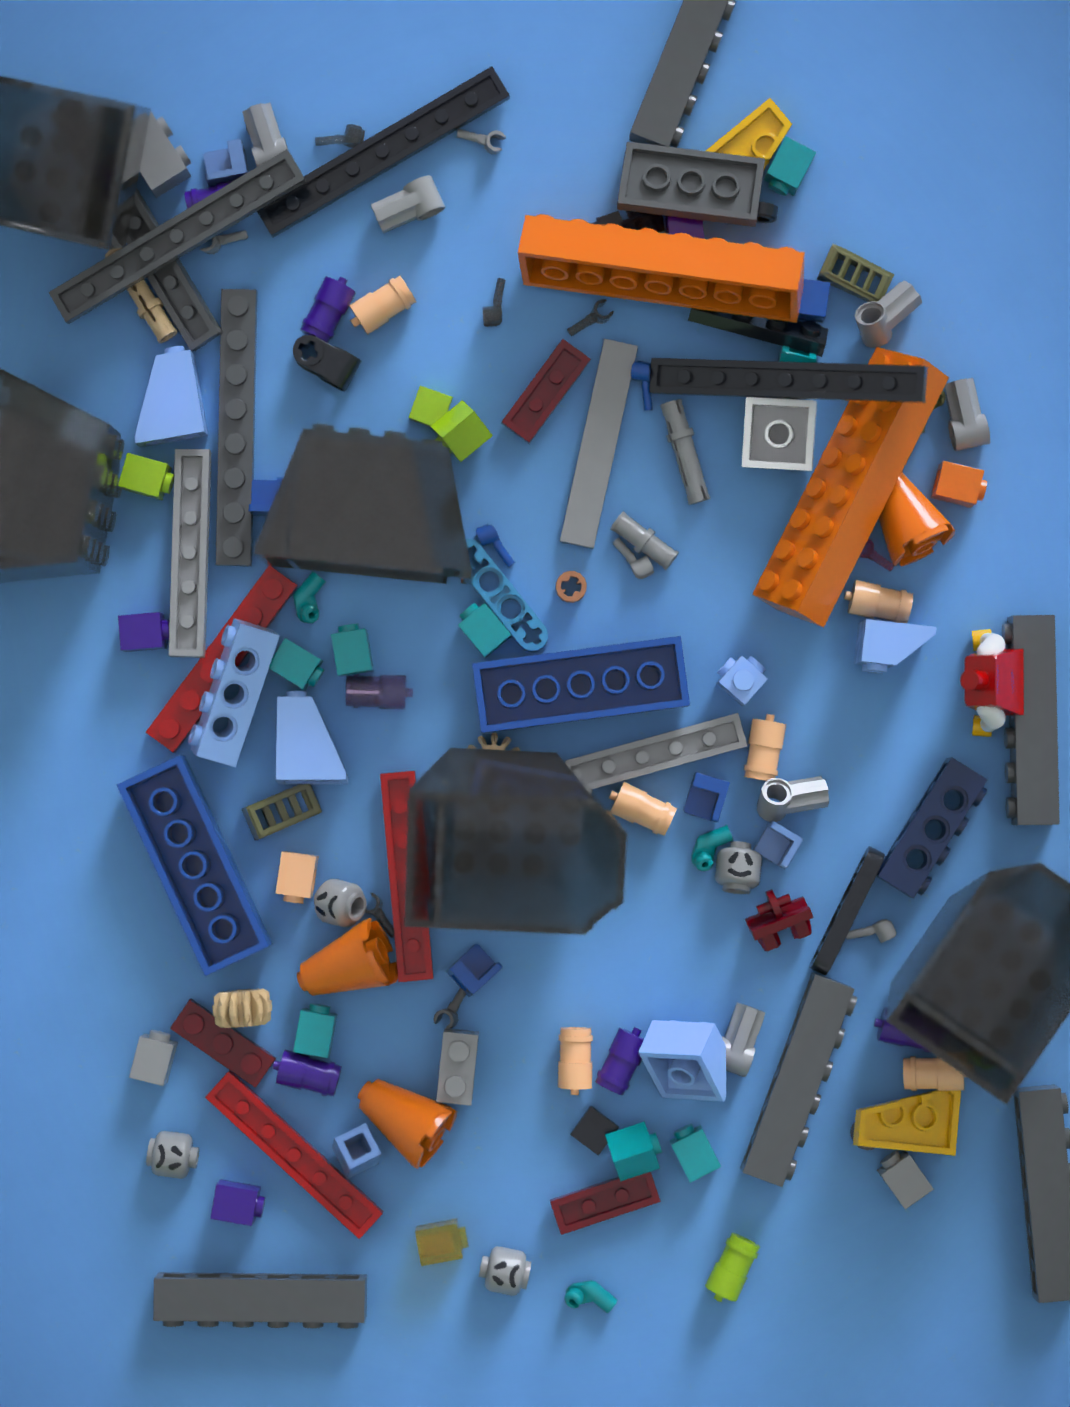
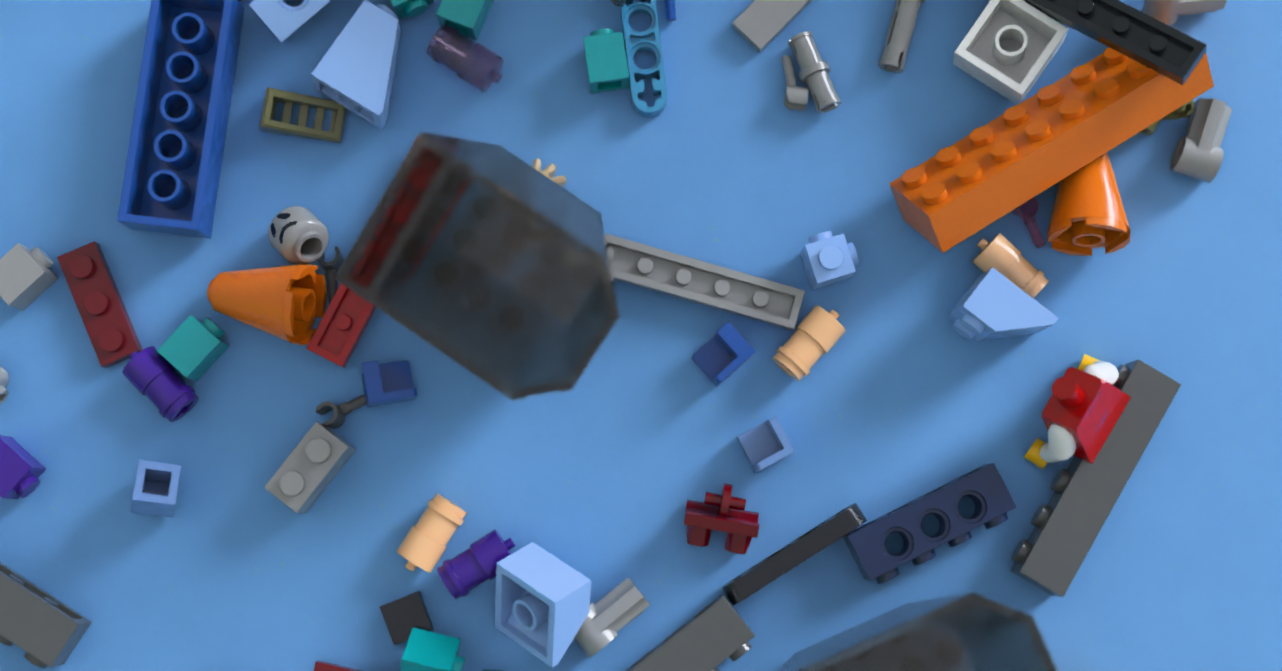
camera: 25 degrees right, 5 degrees down
red plate [205,1070,384,1239] -> none
tan gear [212,988,272,1028] -> none
light nougat brick [275,851,319,904] -> none
orange cone [357,1079,457,1169] -> none
clear yellow brick [415,1218,469,1266] -> none
blue brick [472,636,690,734] -> none
nougat bush [556,571,587,603] -> none
light nougat piece [609,782,677,836] -> none
teal arm [691,825,733,871] -> none
light grey head [715,841,762,894] -> none
light grey piece [757,776,829,822] -> none
light grey hand [846,919,896,943] -> none
orange brick [931,461,987,508] -> none

